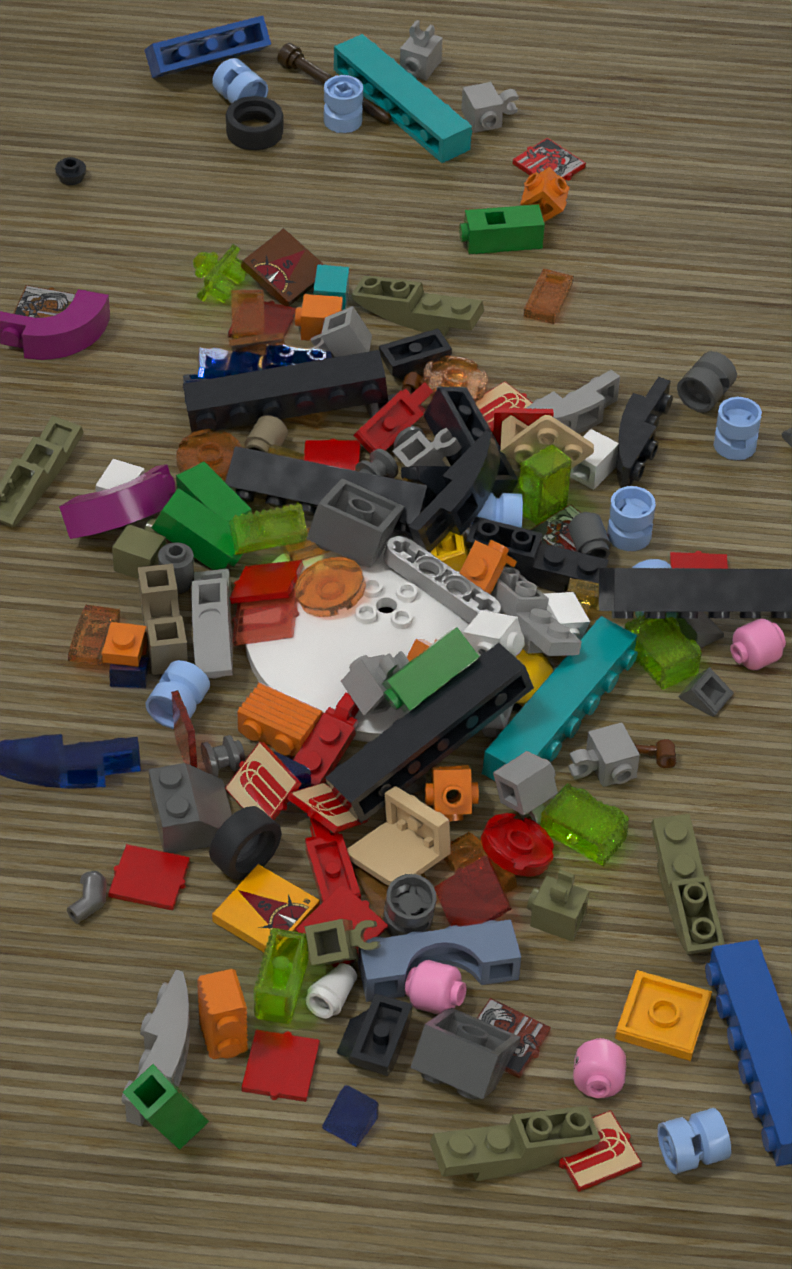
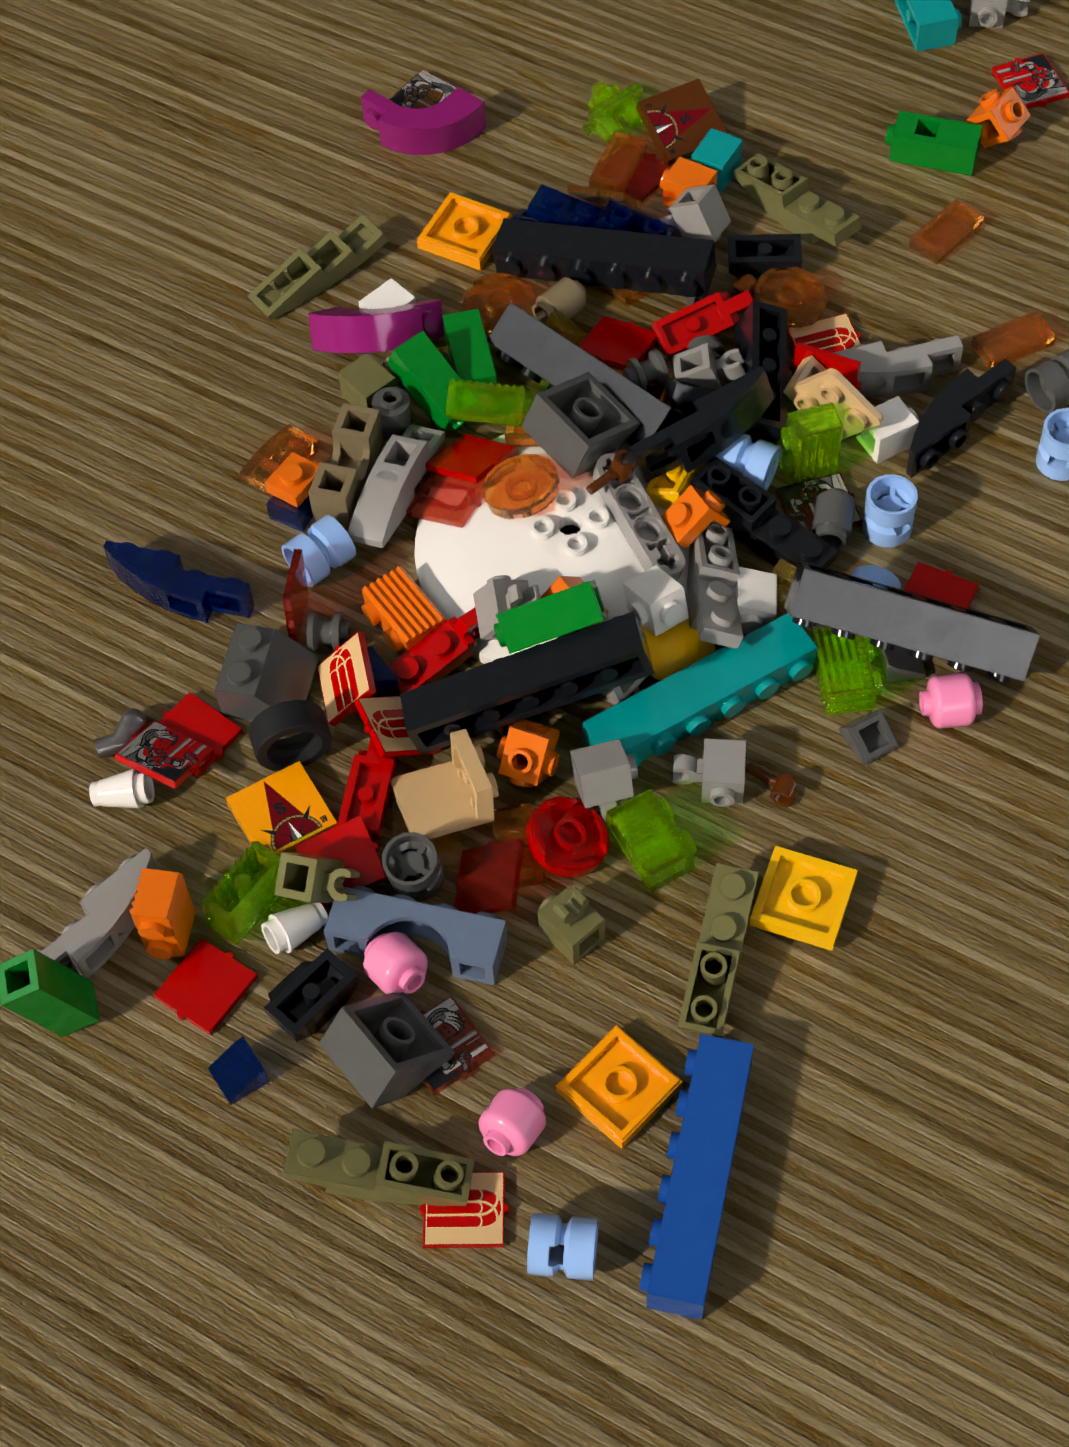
camera: 30 degrees right, 10 degrees up
none -> white cone [89,769,155,809]
none -> piece [115,721,214,789]
none -> light orange tile [417,192,513,271]
none -> reddish brown hand [586,450,637,495]
none -> yellow plate [749,846,858,951]
none -> clear orange tile [971,311,1057,369]

